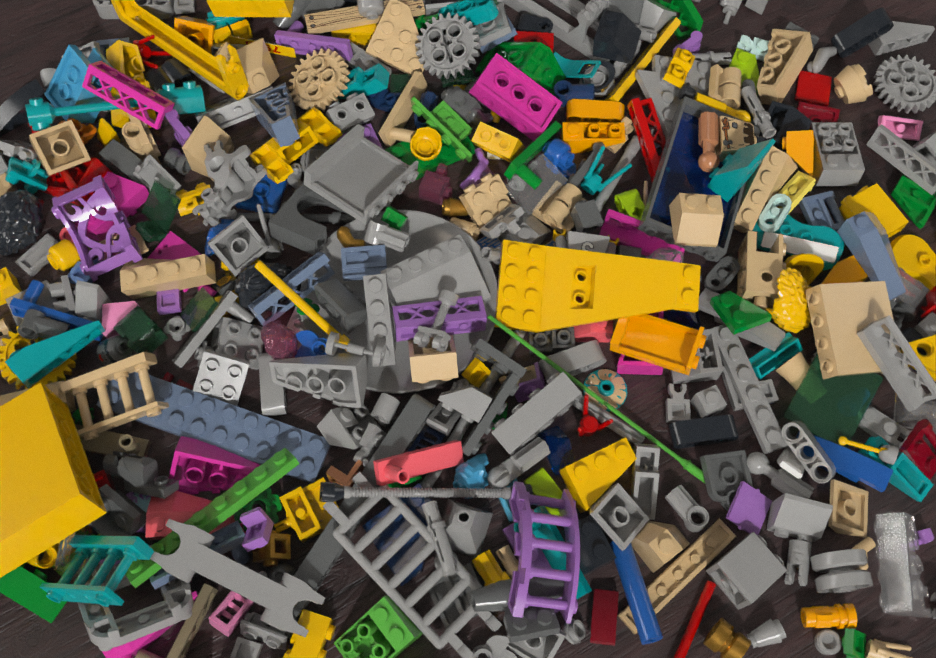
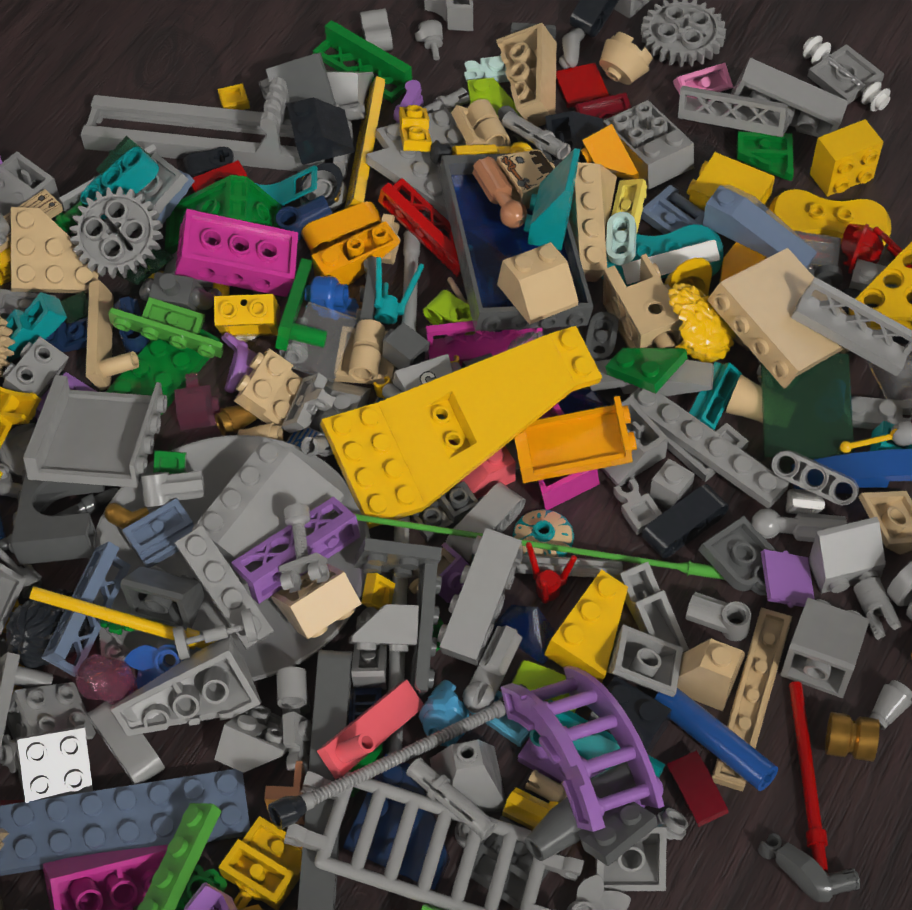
camera: 25 degrees left, 10 degrees down
yellow hair [410,127,442,161] -> none

